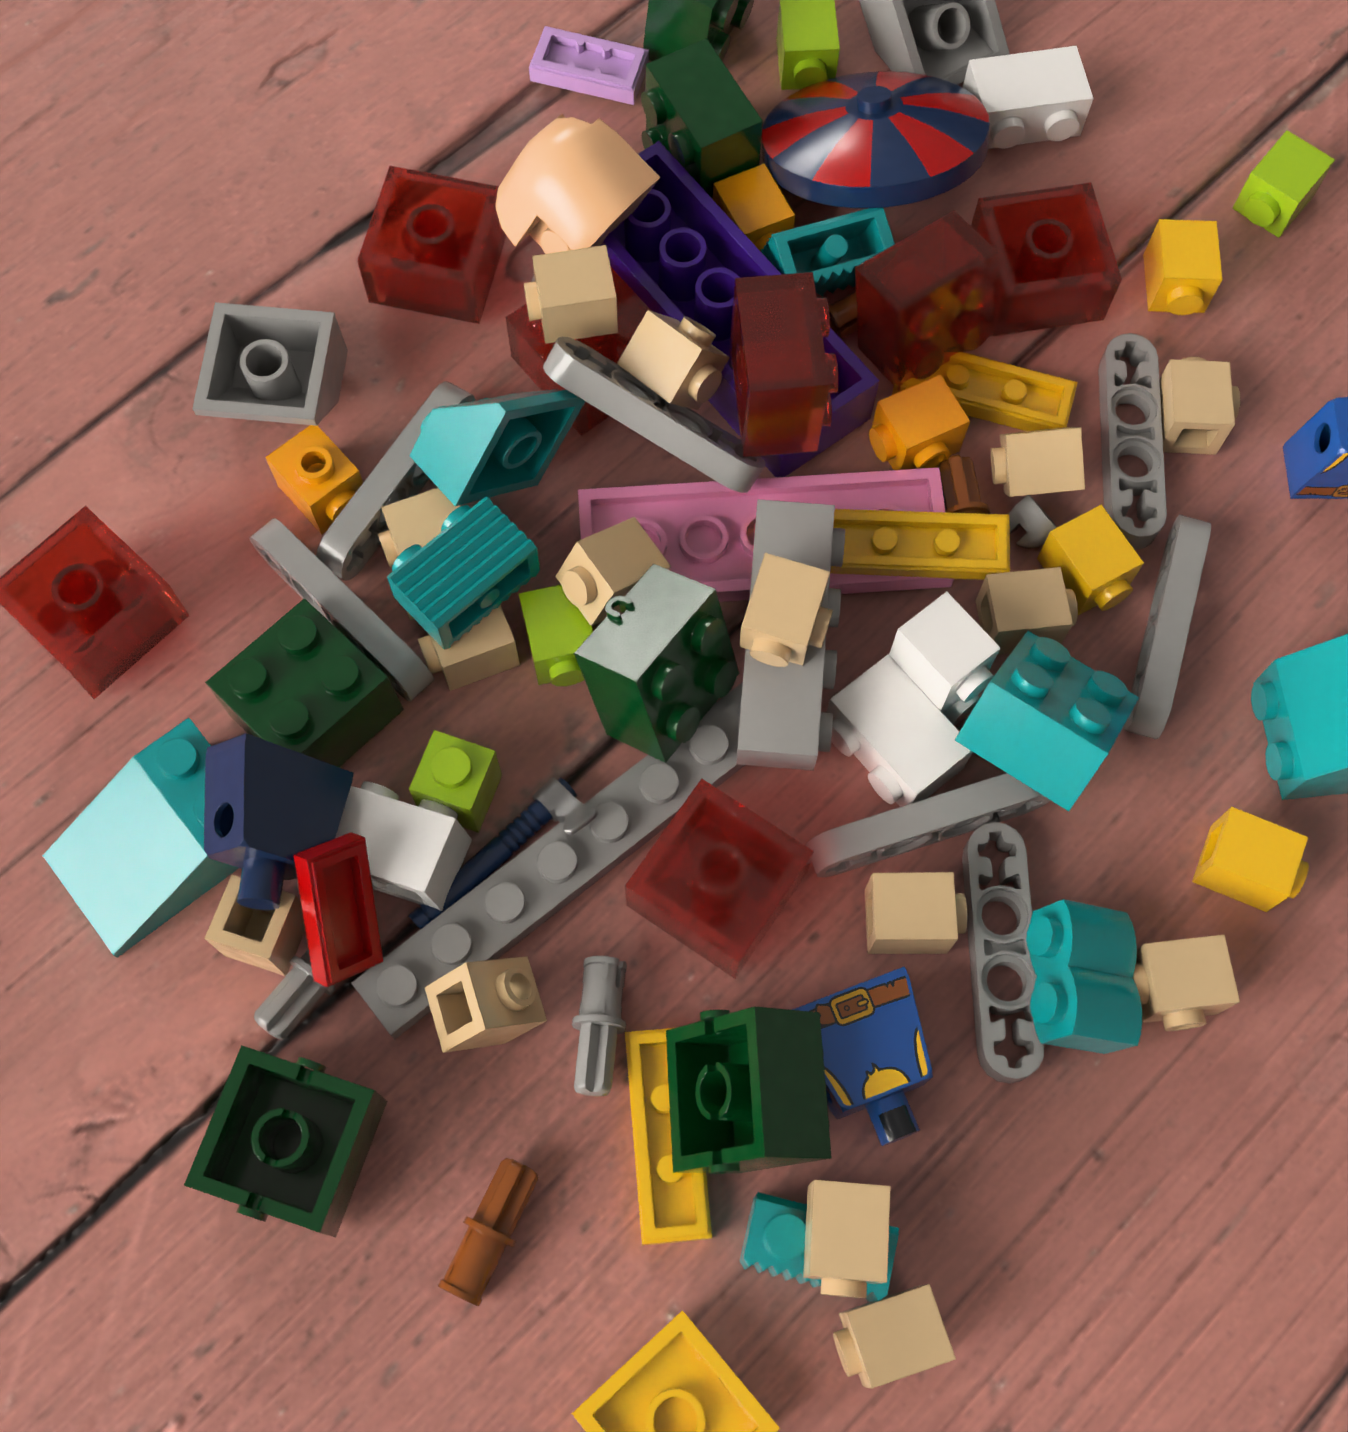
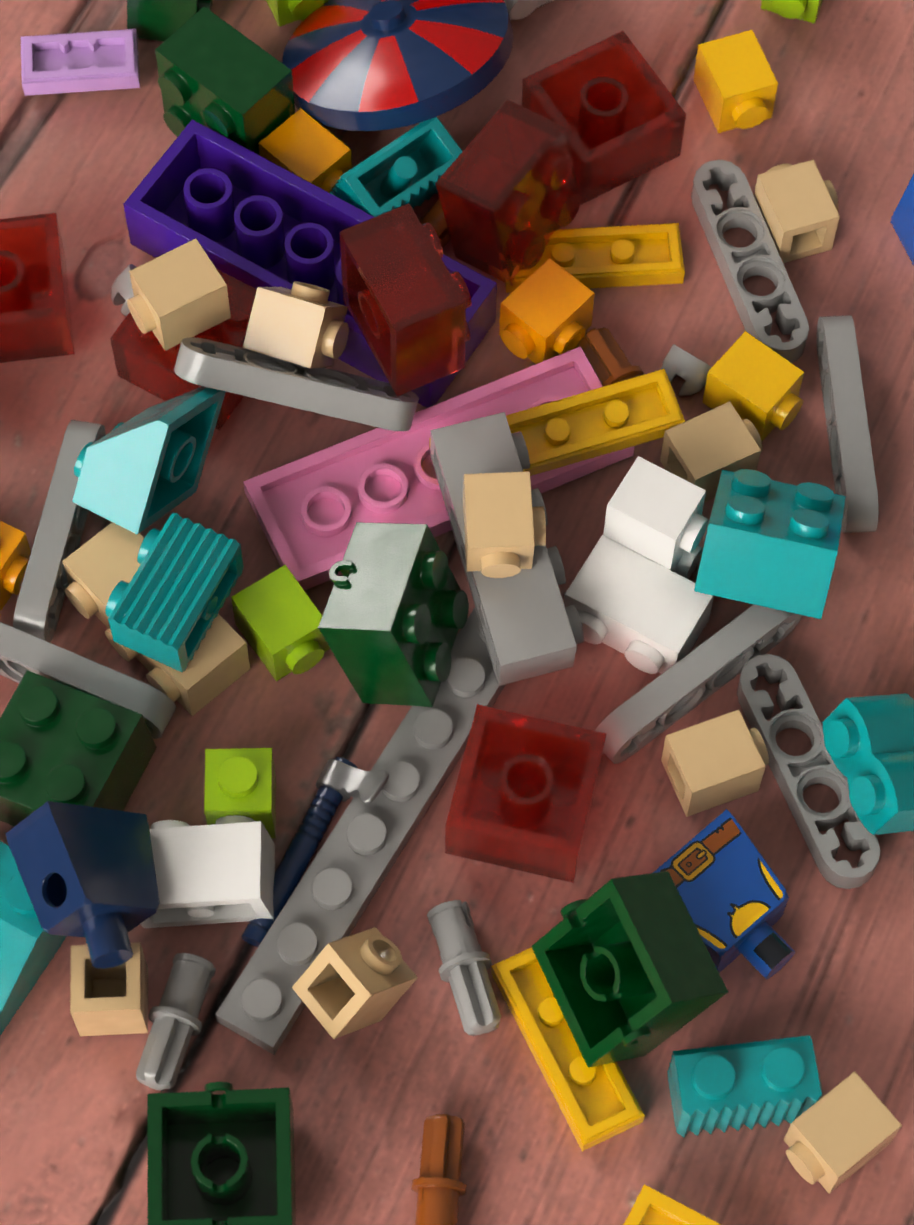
camera: 20 degrees left, 5 degrees down
red tile [293,832,383,987] -> none
light nougat brick [496,113,660,254] -> none
tan brick [555,517,671,626] -> none
tan brick [803,1180,890,1298] -> none
tan brick [991,427,1085,497] -> none

